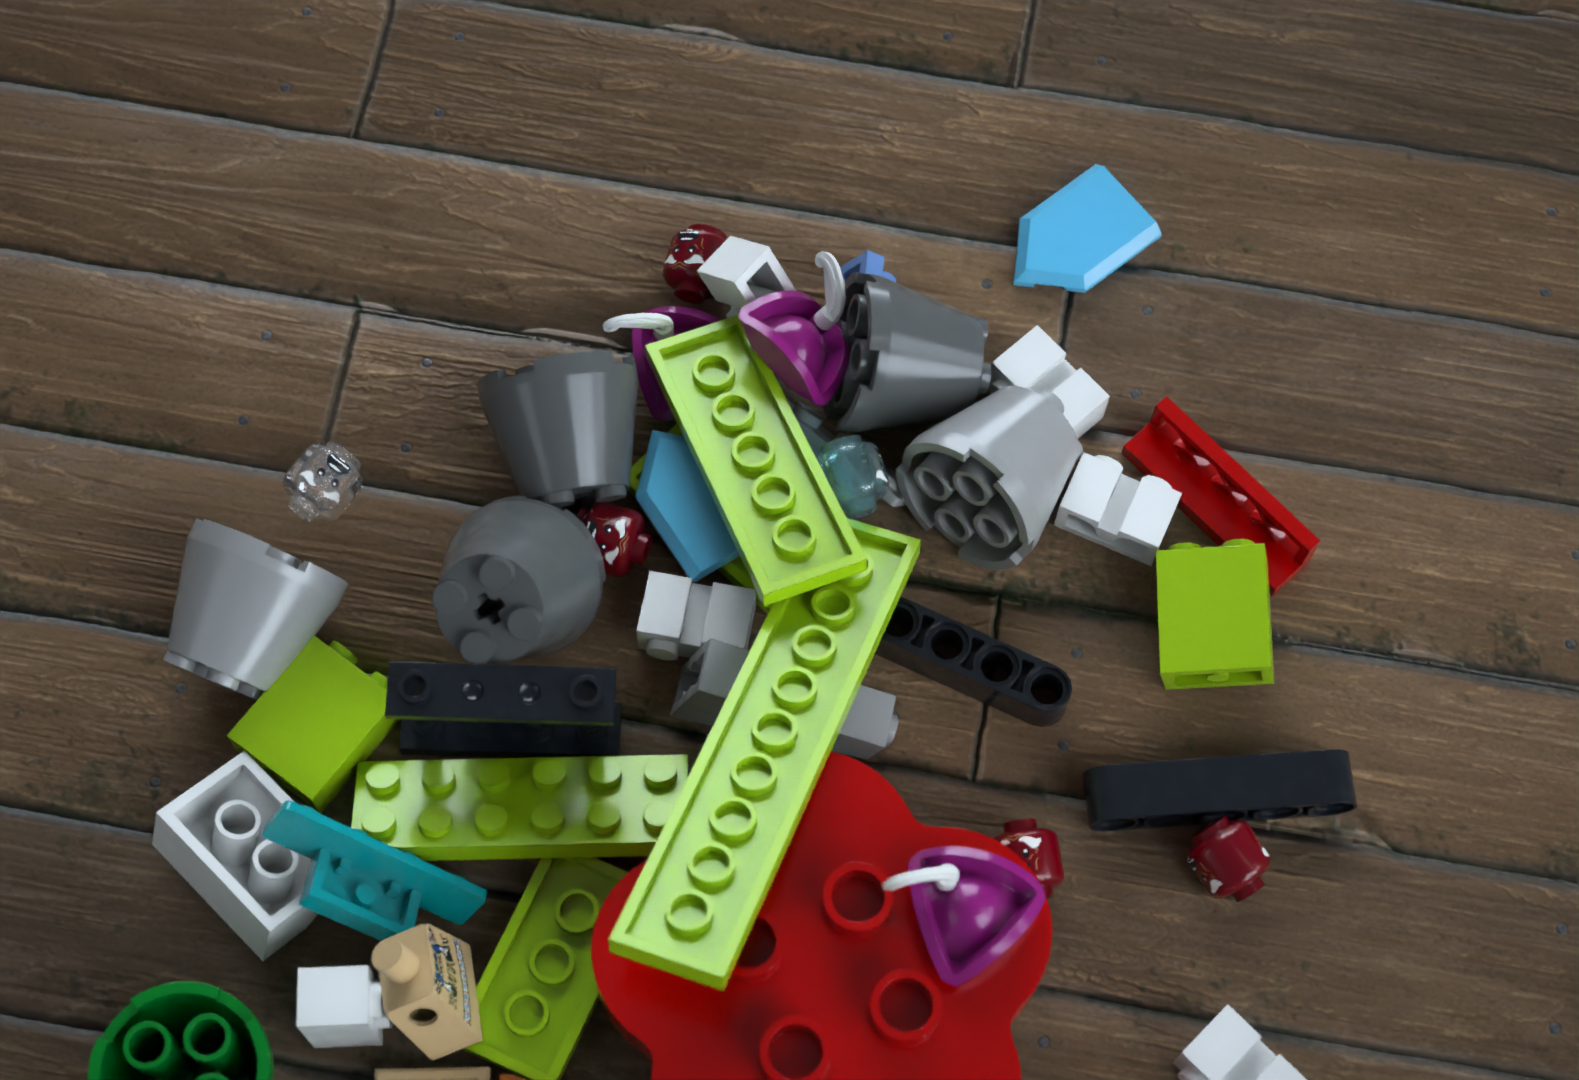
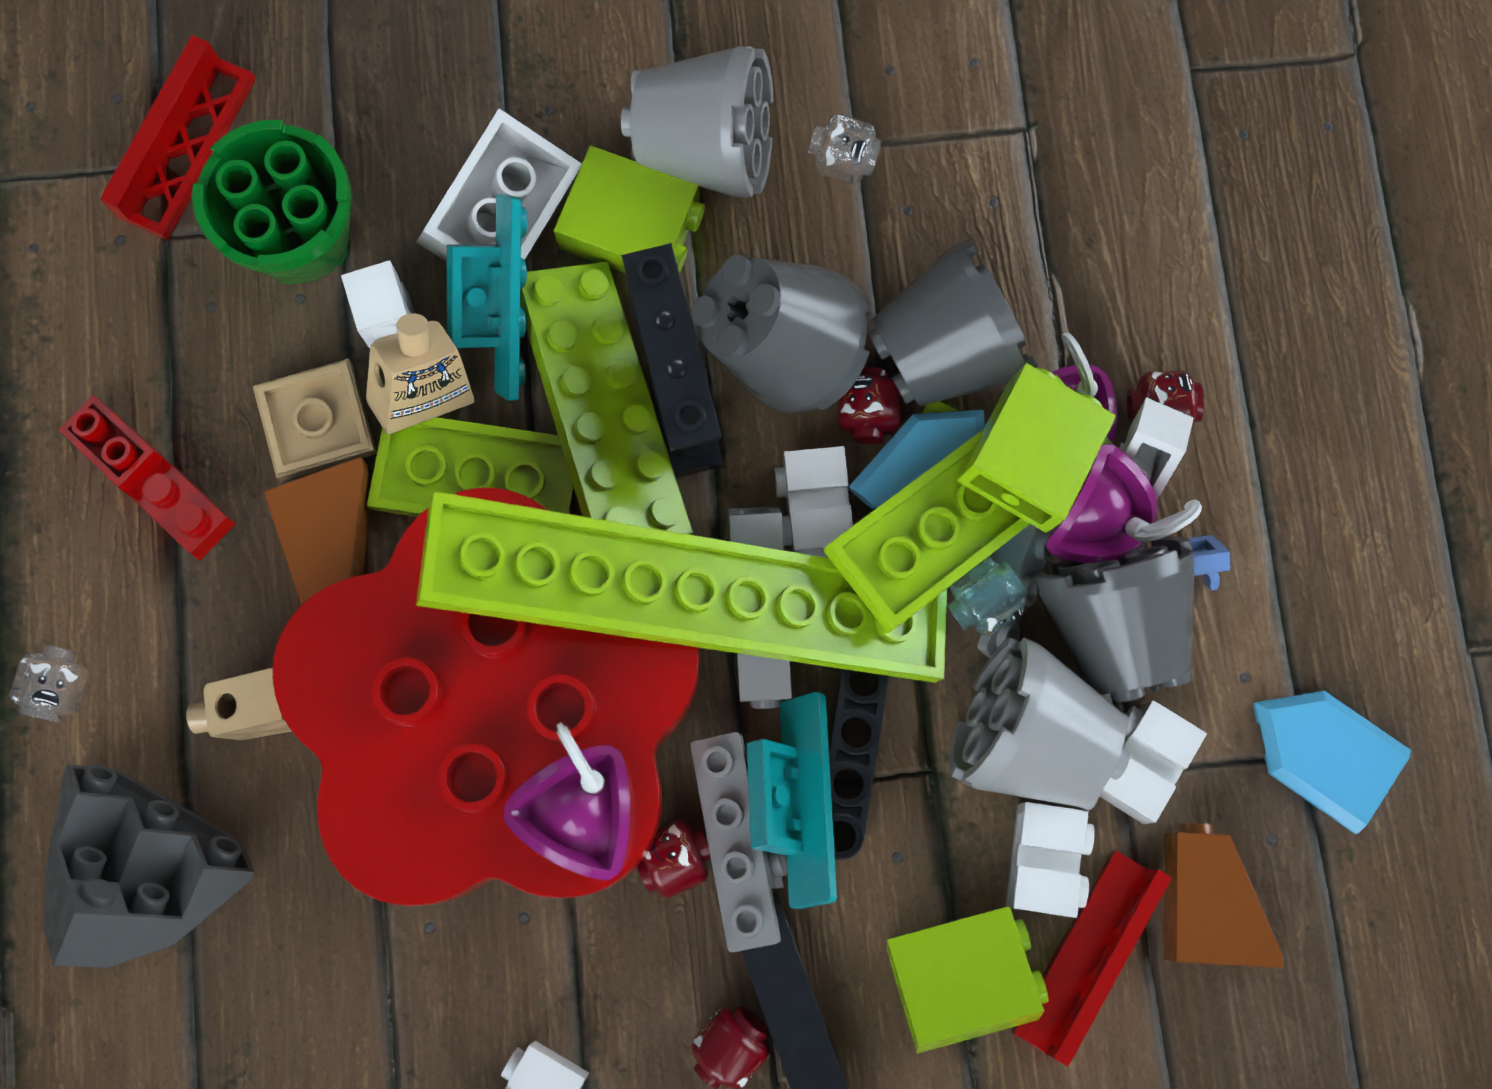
camera: 75 degrees right, 10 degrees up
none -> light grey bracket [691,732,787,952]
none -> teal bracket [747,692,837,909]
none -> lime brick [957,363,1116,533]
none -> dark orange slope [1163,823,1284,968]

